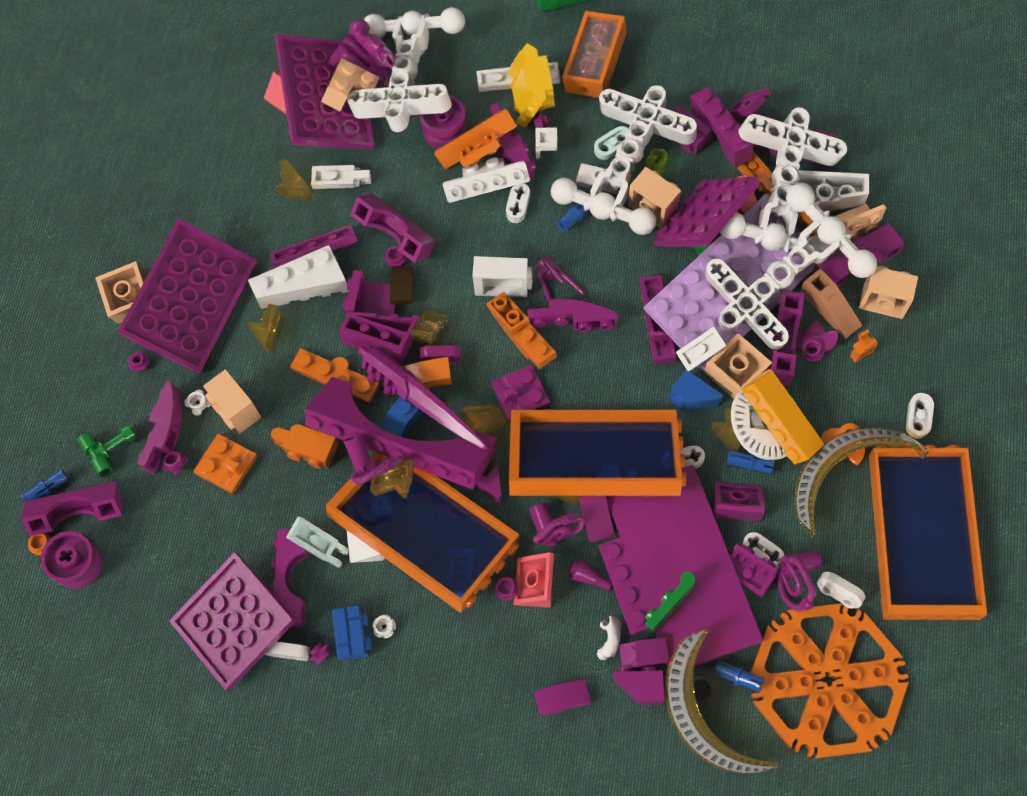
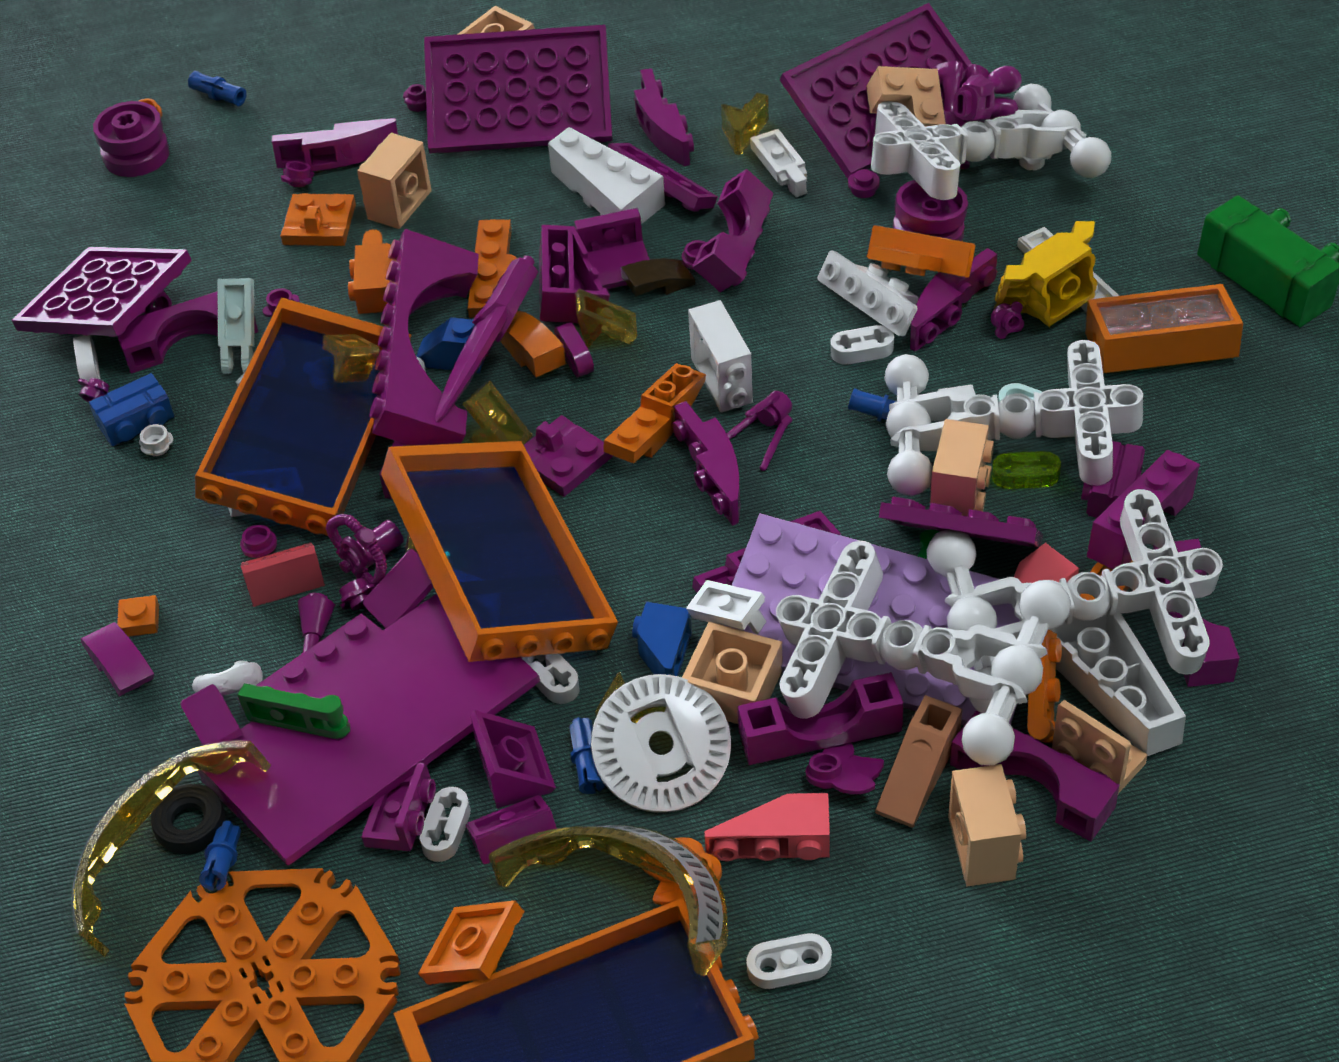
camera: 65 degrees right, 20 degrees down
magenta arch [21,481,124,536] -> none
green bar [77,424,138,477] -> none
clear yellow slope [246,304,281,354] -> none
magenta piece [344,434,403,484] -> none
white panel [536,128,557,159] -> none
magenta slope [612,667,665,705] -> none
magenta plate [728,88,772,120] -> none
light orange brick [741,369,825,465] -> none
magenta piece [777,551,822,612] -> none
white plate [817,572,865,608] -> none
orange plate [850,329,878,363] -> none
none -> orange plate [117,595,159,637]
none -> magenta plate [263,288,300,317]
none -> magenta plate [339,578,375,610]
none -> orange hinge [418,900,524,984]
none -> magenta slope [465,795,558,864]
none -> magenta slope [634,68,694,166]
none -> coral slope [705,793,830,861]
none -> magenta plate [848,169,880,198]

